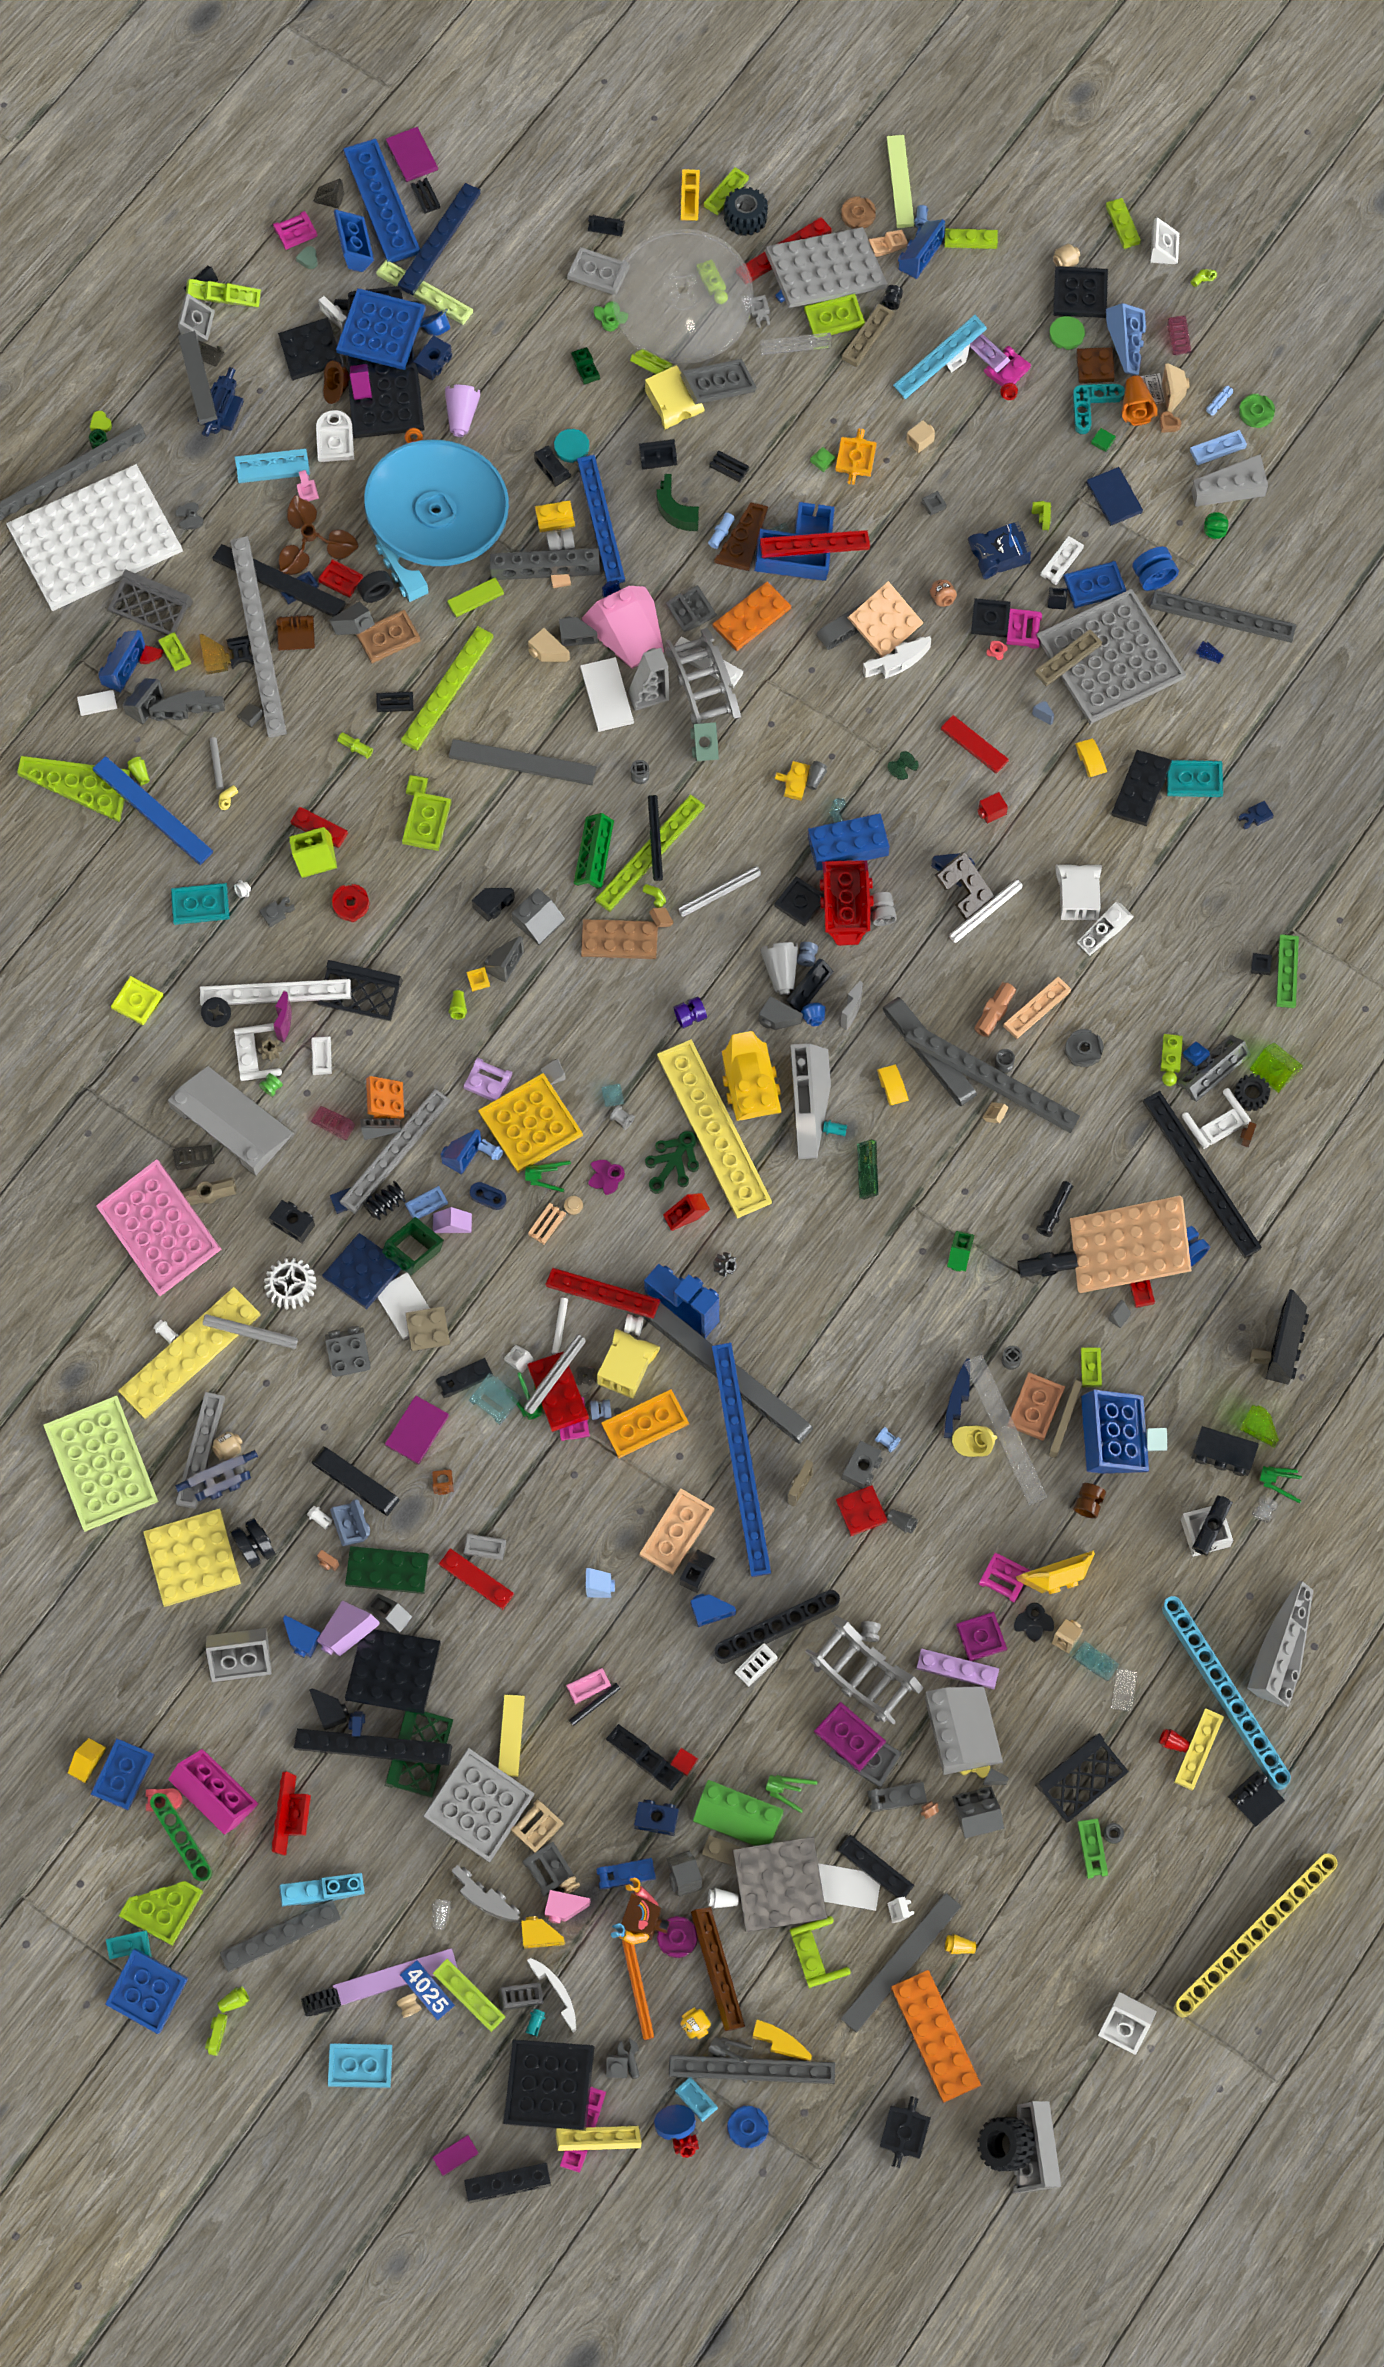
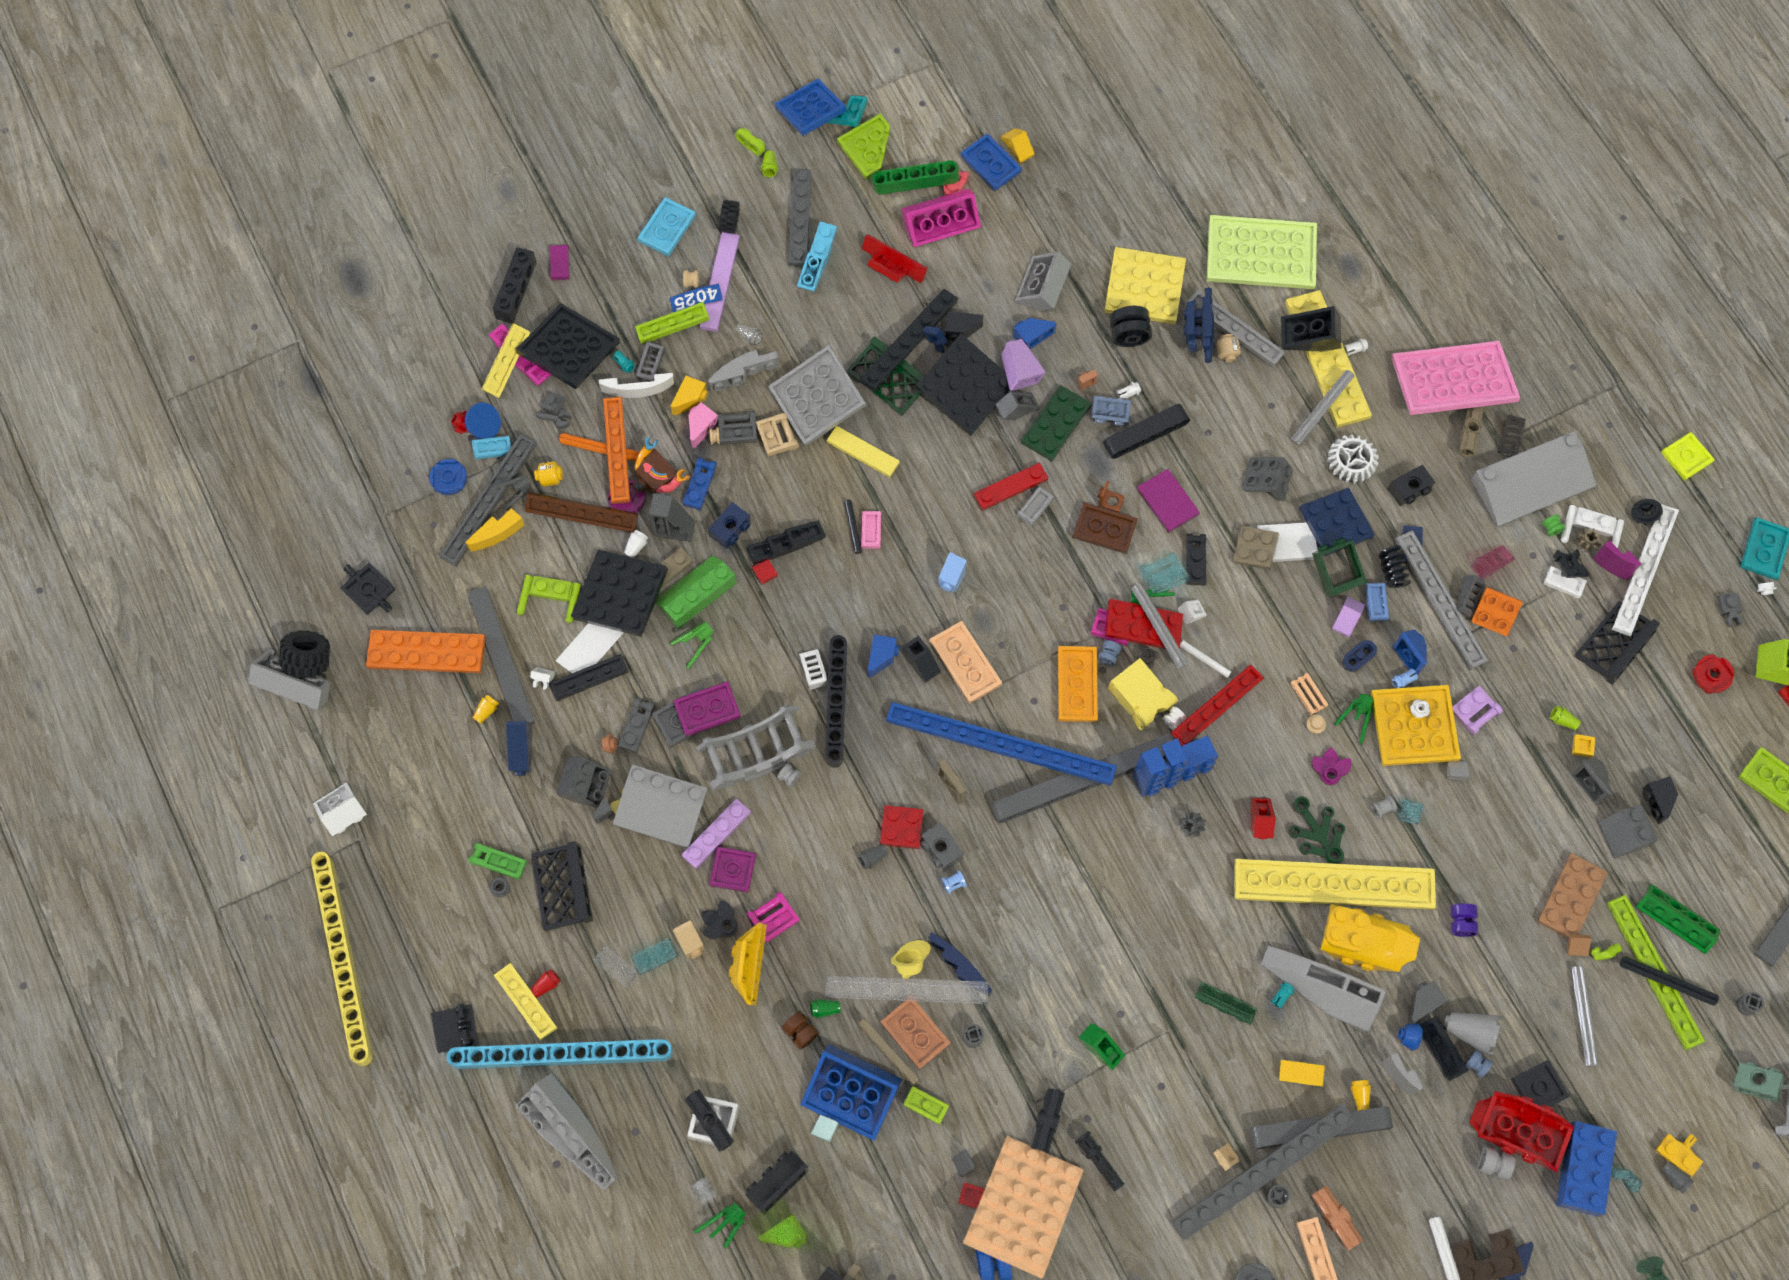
camera: 115 degrees right, 0 degrees up
none -> dark blue slope [506,721,532,776]
none -> orange tile [603,397,631,504]
none -> green cone [810,999,841,1019]
none -> reddish brown plate [1073,502,1138,554]
none -> black slope [1281,306,1342,352]
none -> yellow cone [1350,1080,1371,1110]
none -> white plate [1410,699,1430,718]
none -> black piece [1553,549,1589,578]

